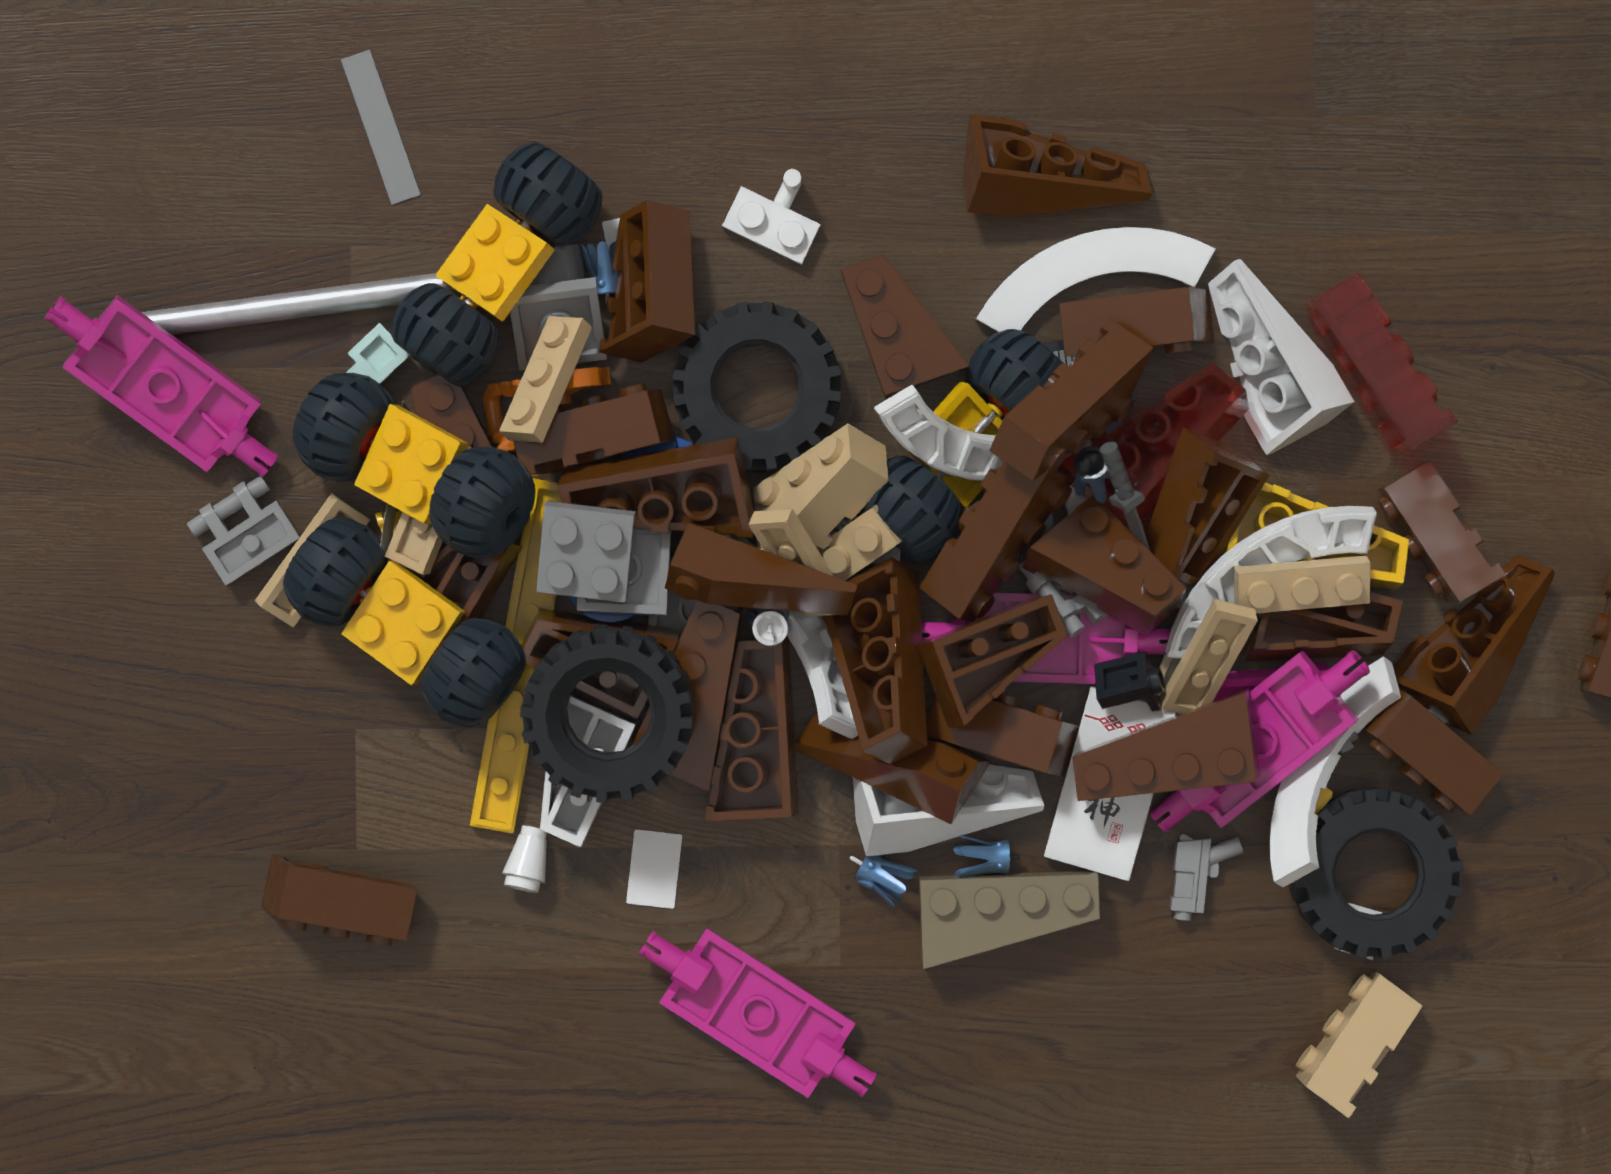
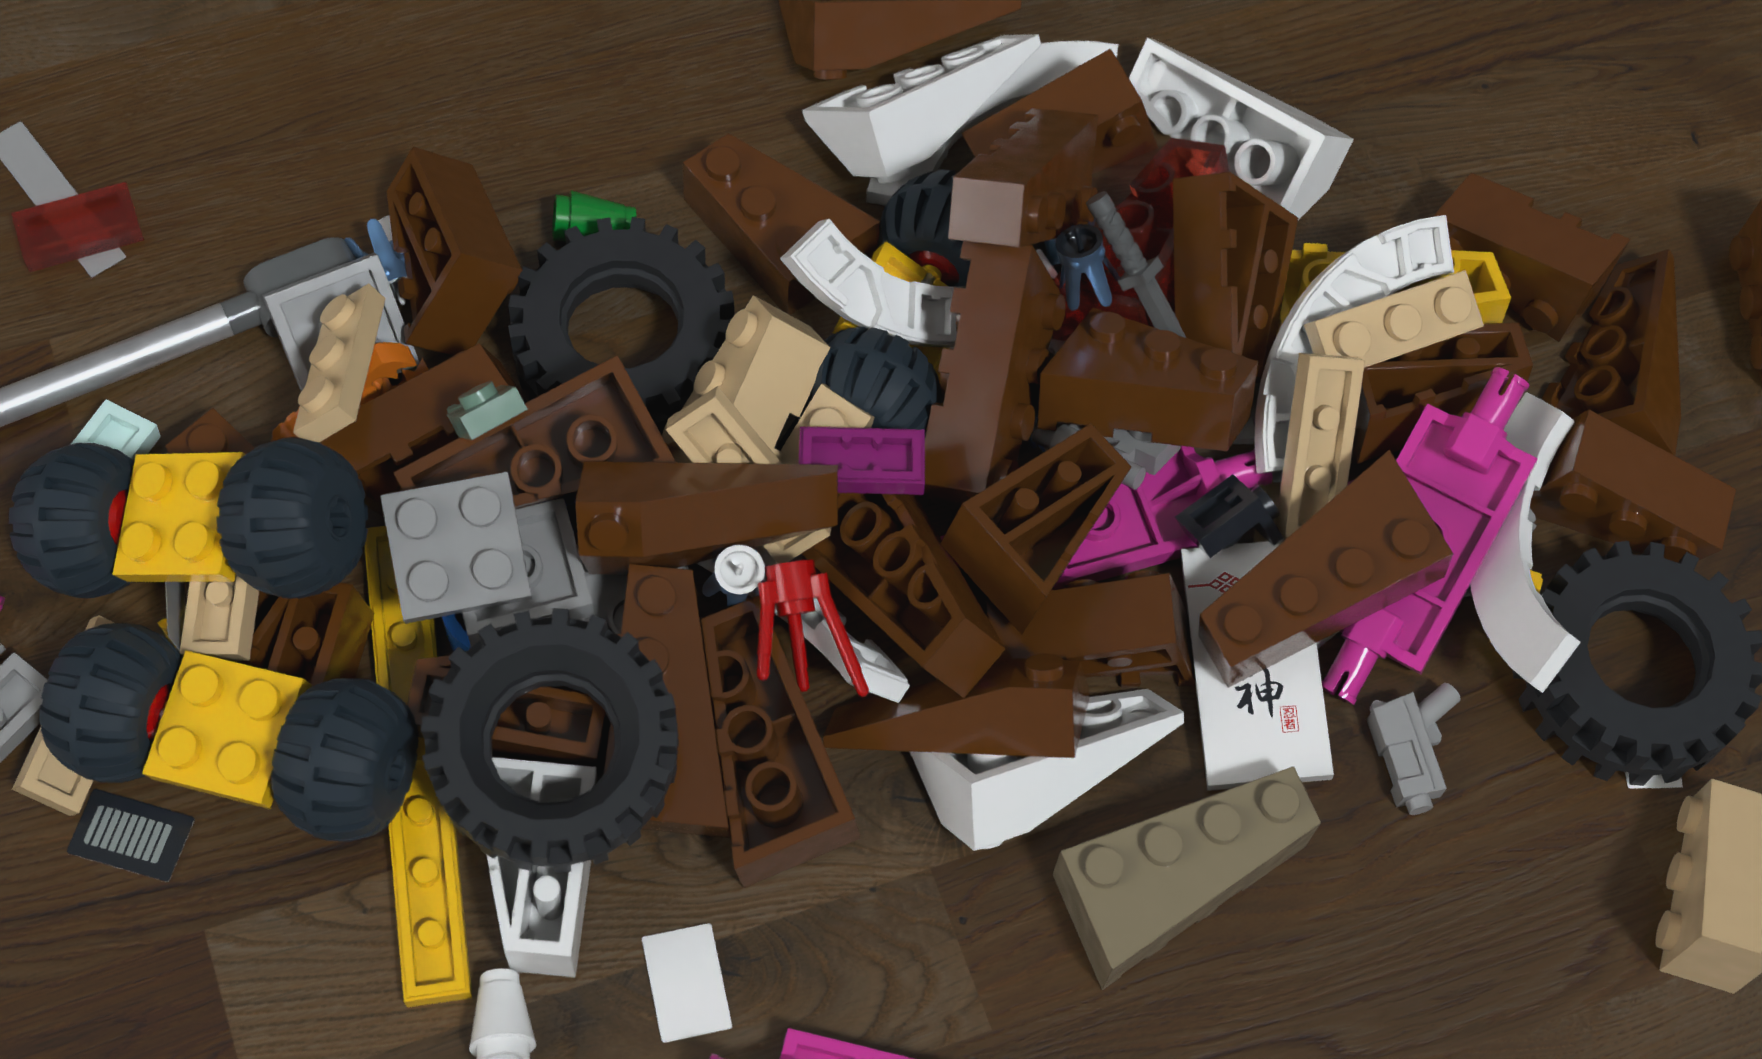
camera: 25 degrees left, 25 degrees down
black plate [391,142,603,387] -> none
white plate [722,169,821,265] -> none
flat silver piece [850,855,917,910] -> none
flat silver piece [953,835,1021,878] -> none
clear red wedge [1307,272,1458,453] -> none
none -> clear red tile [11,181,145,272]
none -> black sticker [67,789,195,882]
none -> sand green plate [446,381,528,440]
none -> green cone [552,190,636,242]
none -> red plant [757,560,869,697]
none -> magenta plate [799,427,925,495]
none -> white wedge [802,34,1041,184]

